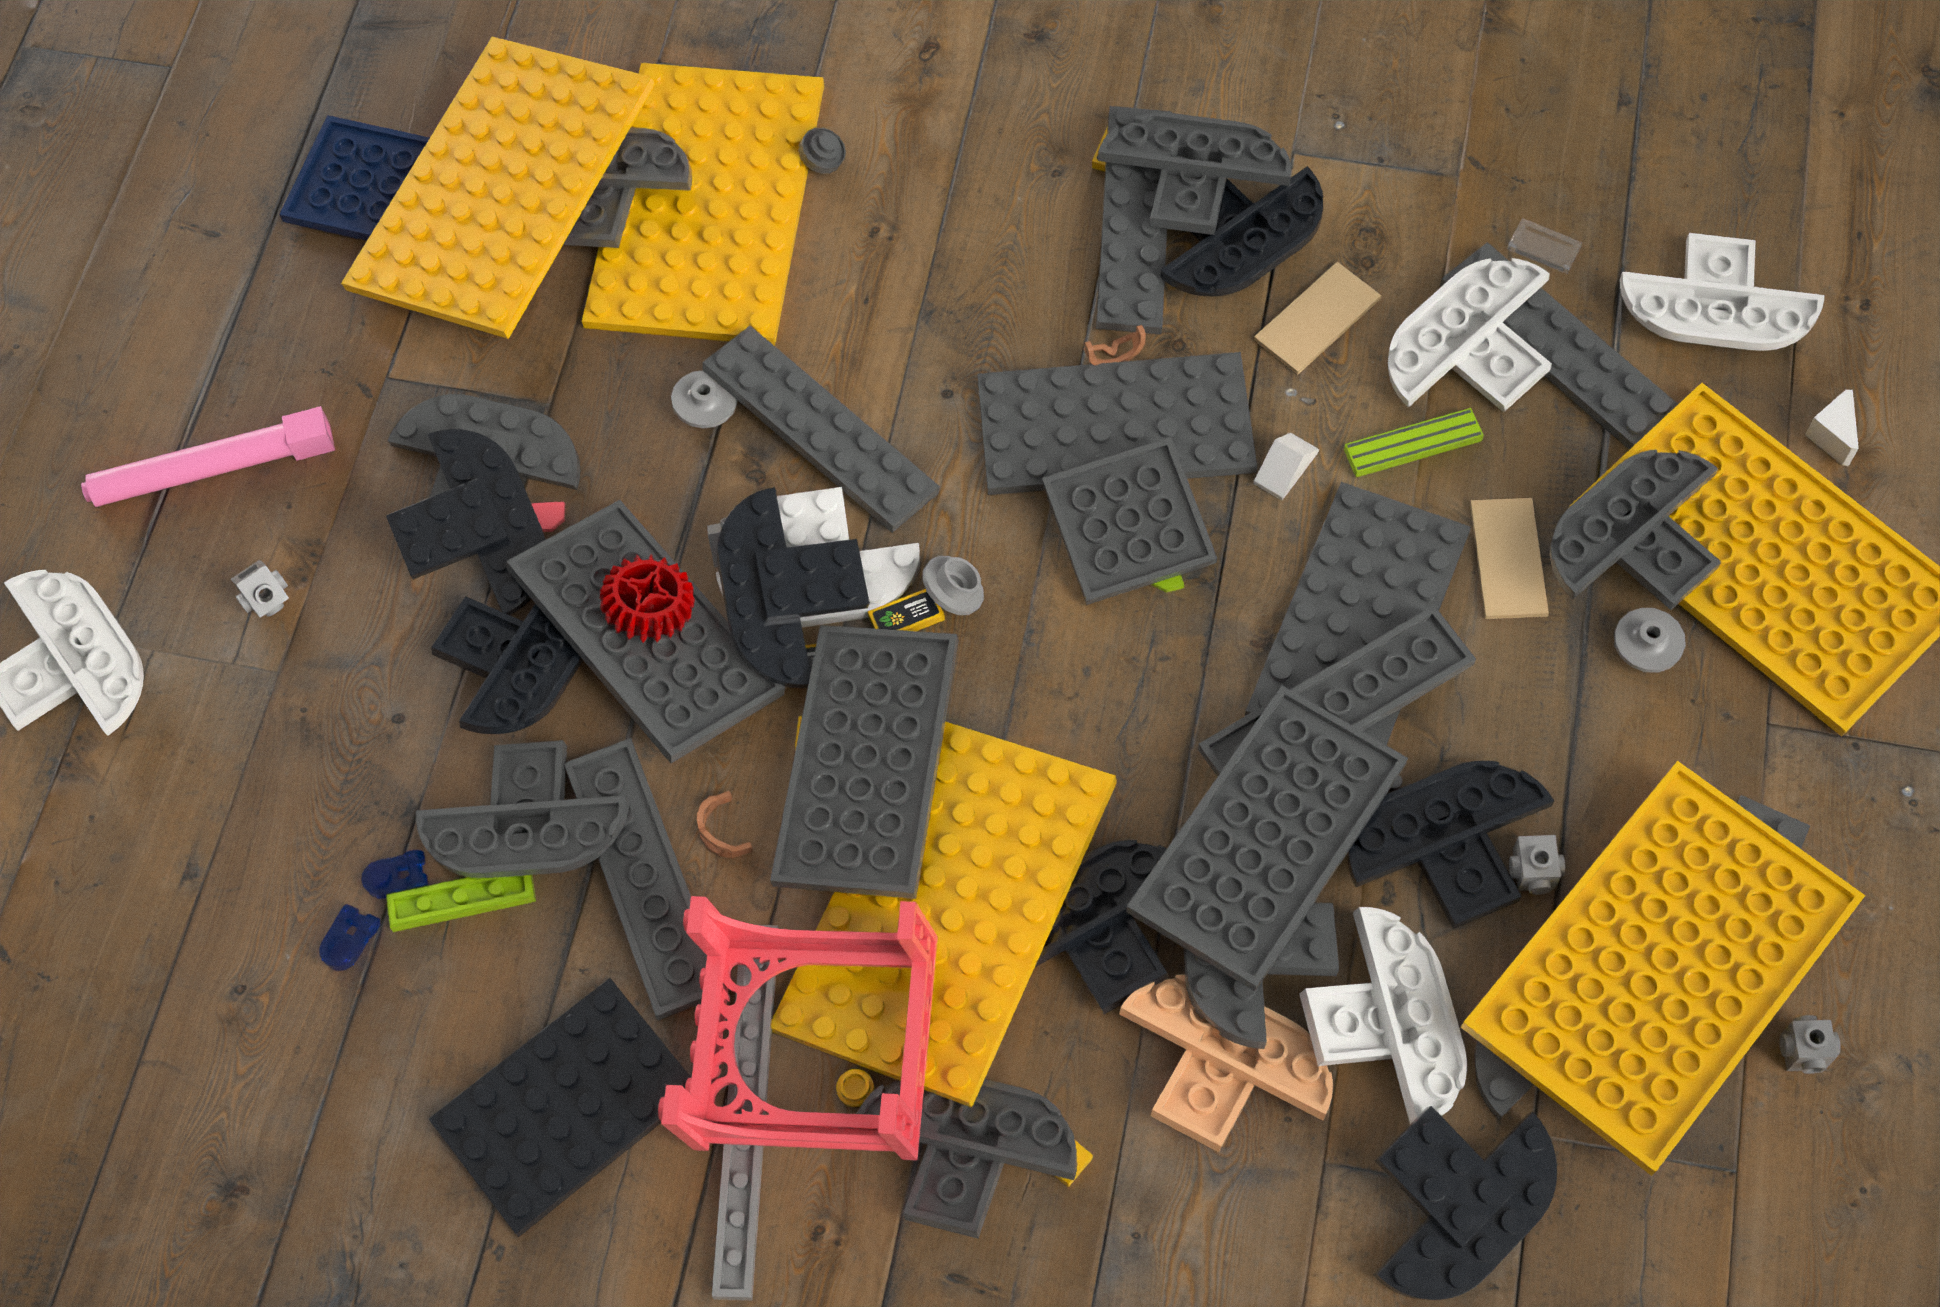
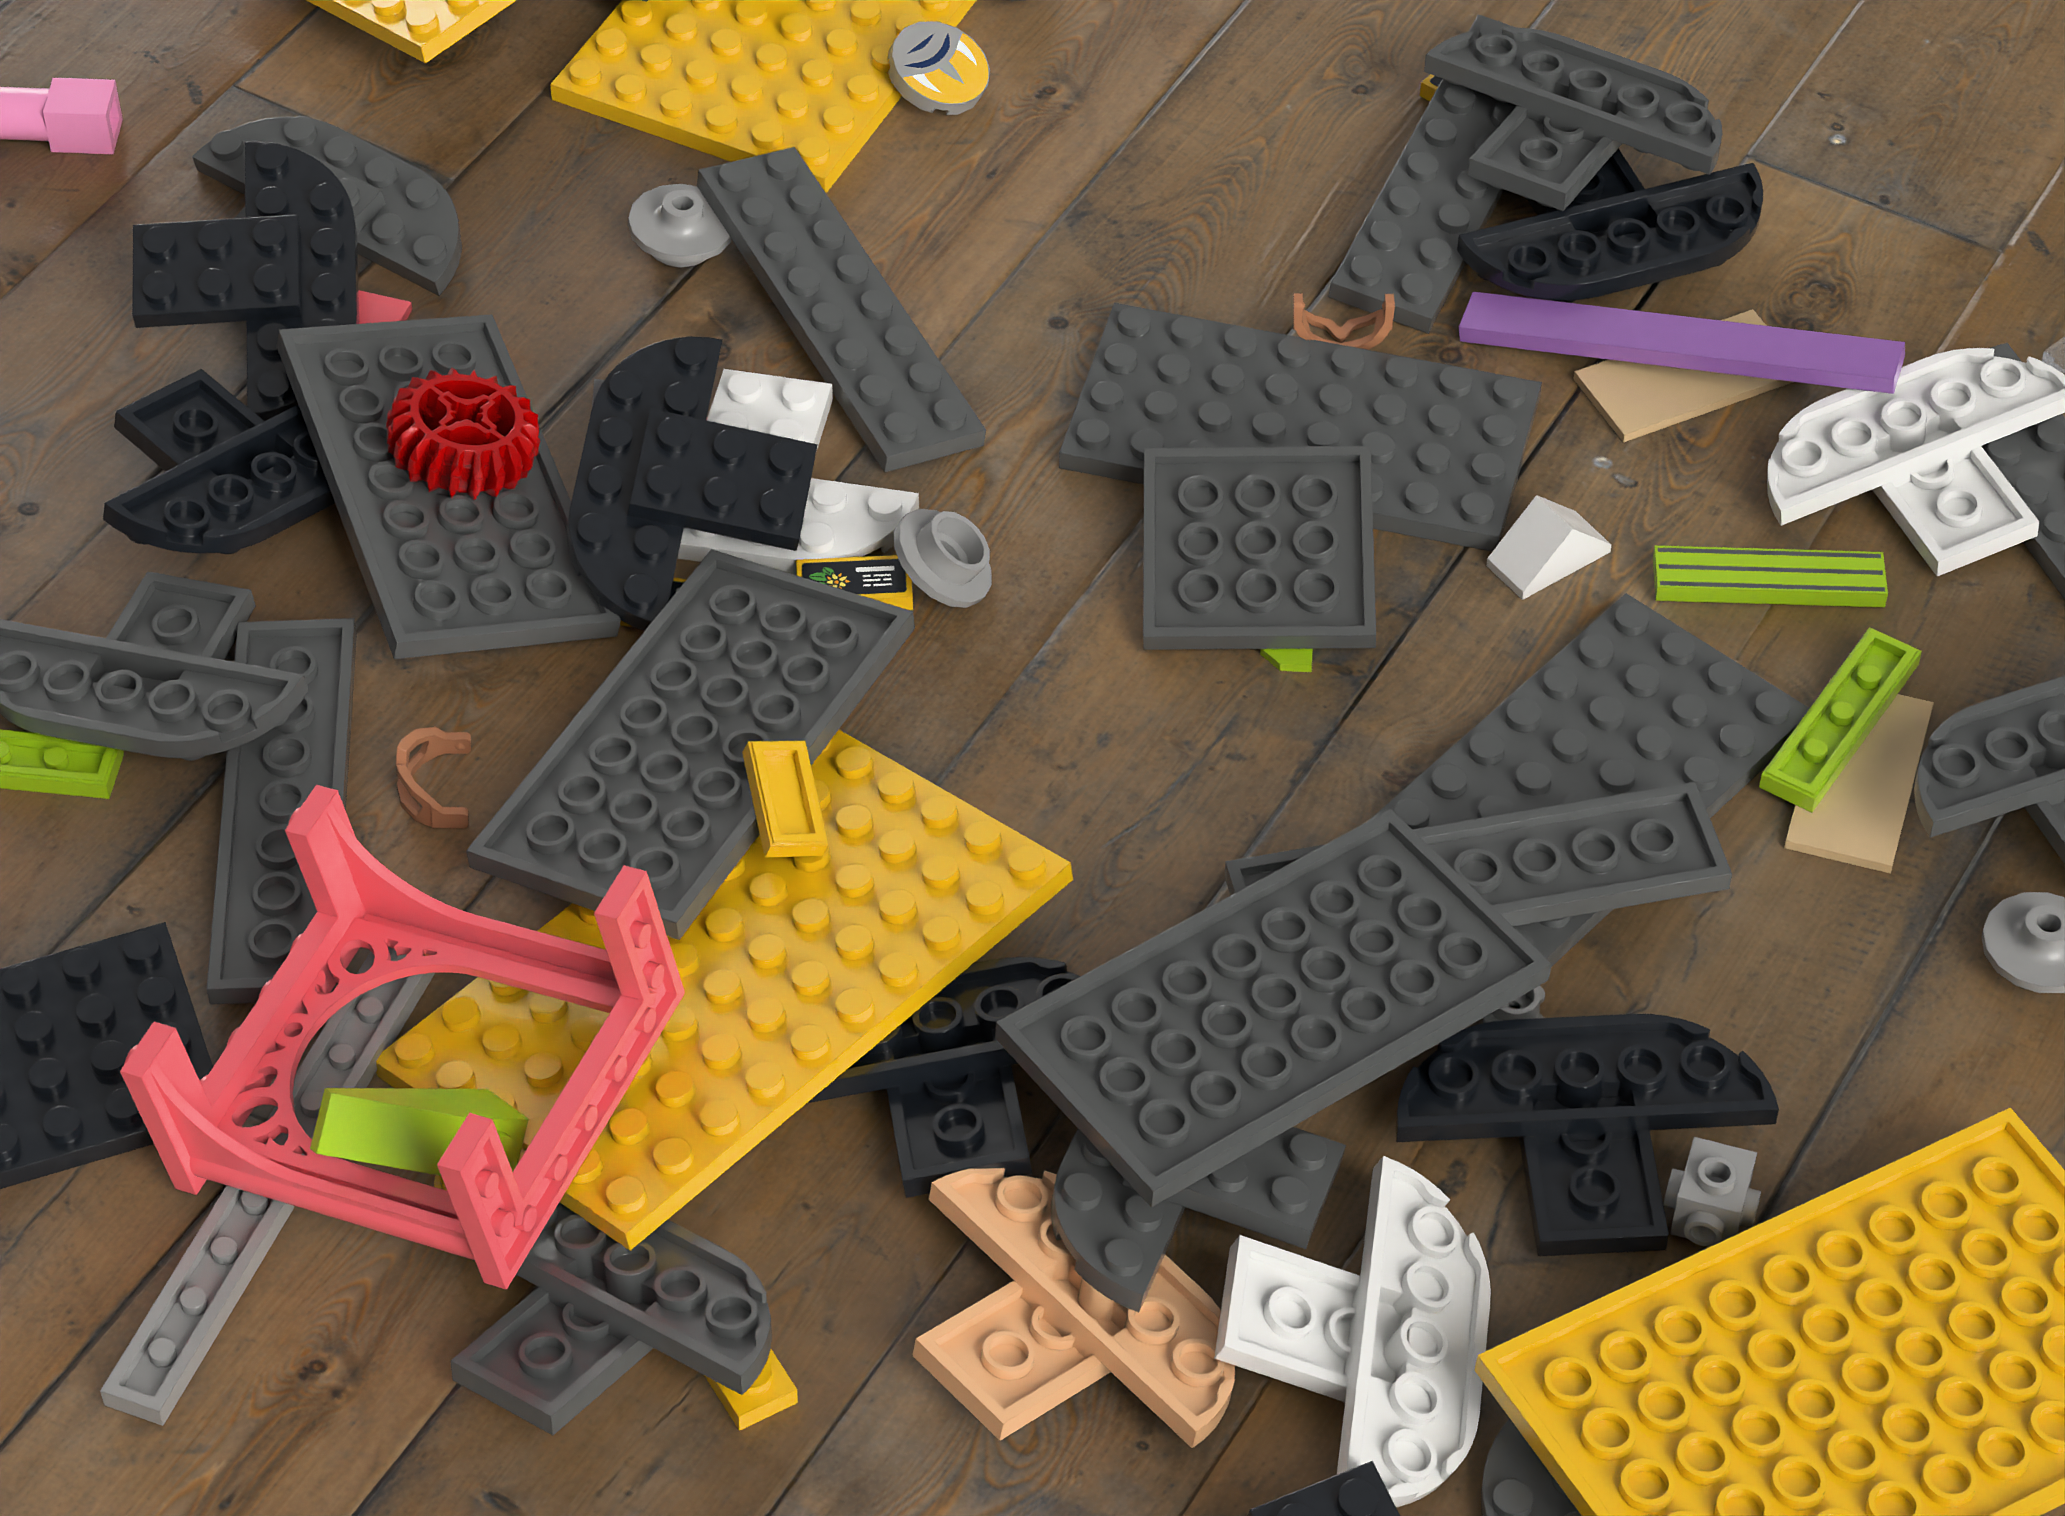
camera: 15 degrees right, 15 degrees down
none -> lime slope [310,1088,529,1176]
none -> yellow tile [742,741,828,857]
none -> tile [887,21,990,115]
none -> medium lavender tile [1459,292,1905,394]
none -> lime tile [1759,627,1922,813]

